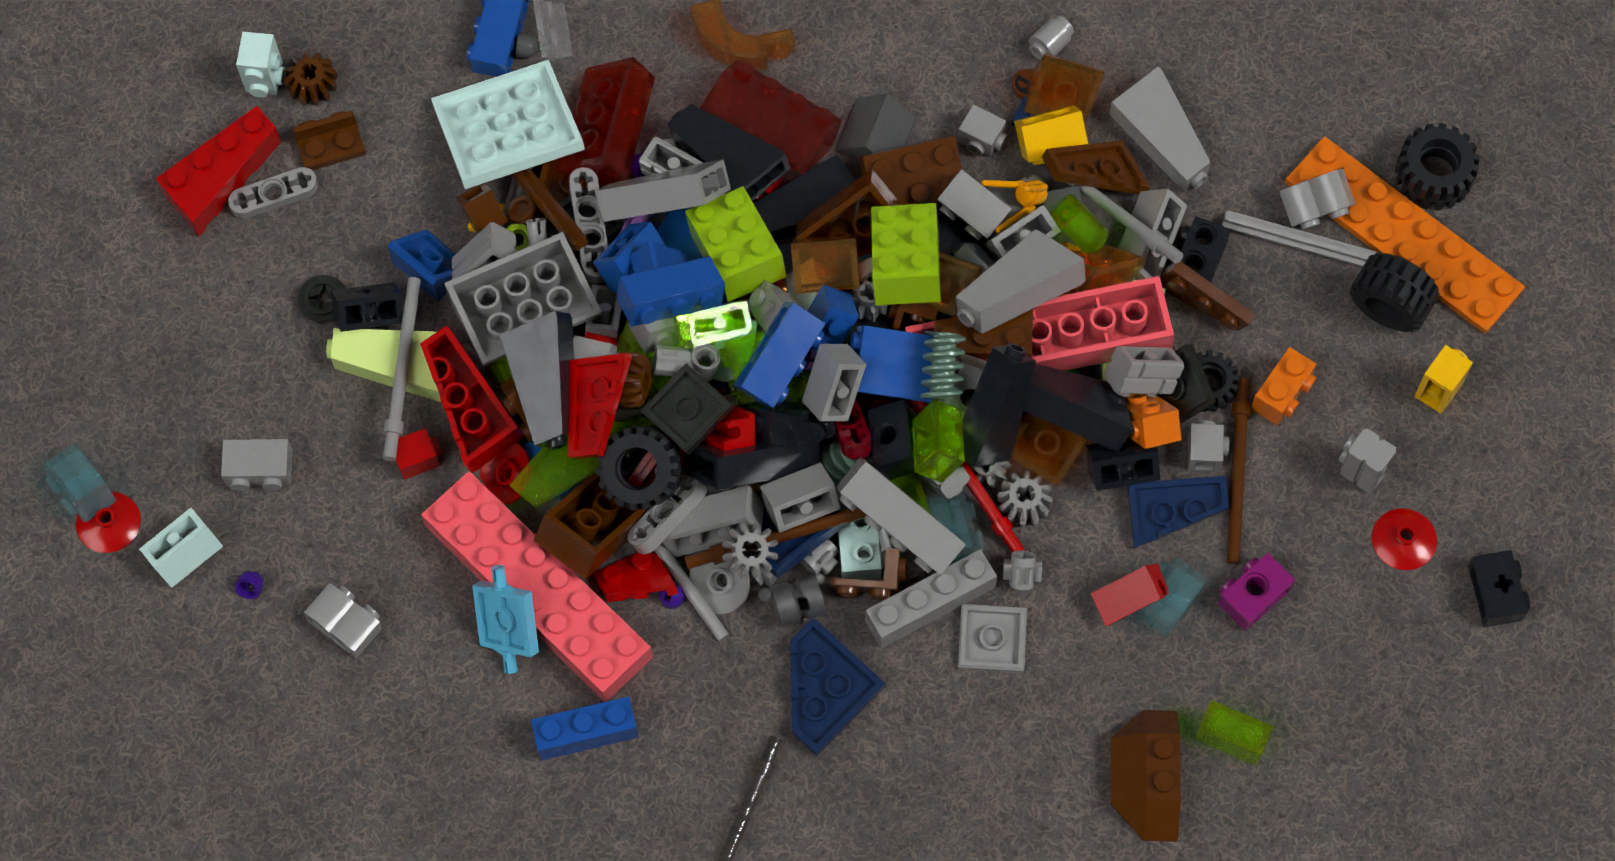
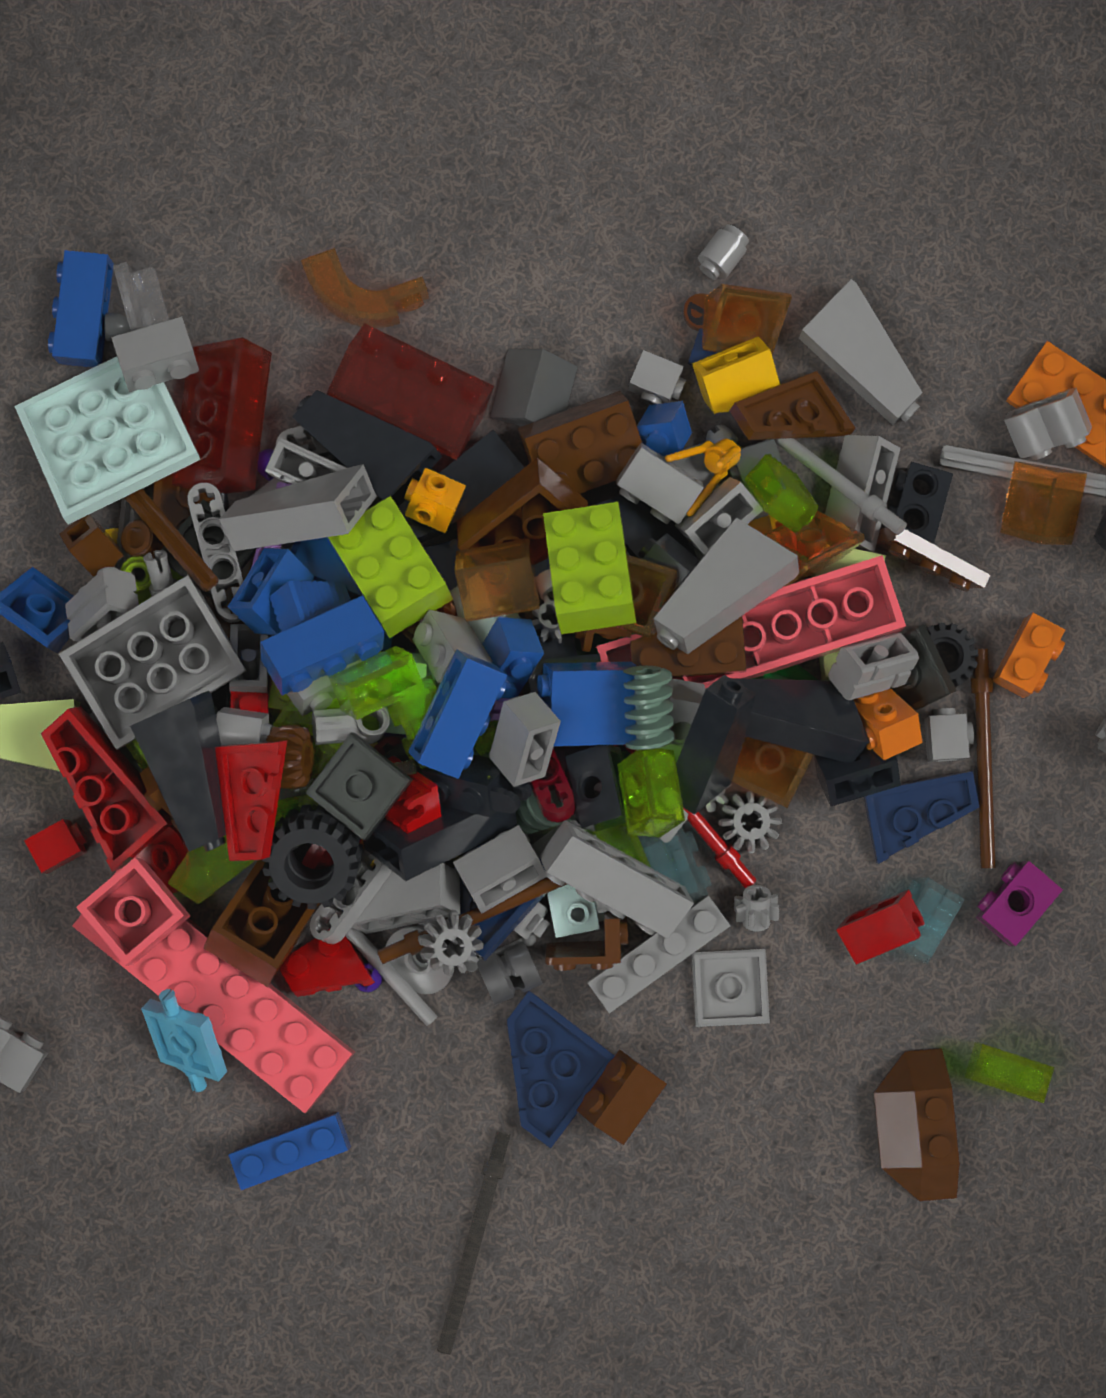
camera: 10 degrees left, 15 degrees up
light grey bar [383,277,421,461] -> none
none -> coral brick [76,857,191,966]
none -> light grey brick [111,317,199,392]
none -> light orange brick [404,467,466,533]
none -> reddish brown brick [576,1049,667,1145]
none -> blue brick [637,401,692,456]
none -> clear orange slope [1000,461,1087,545]

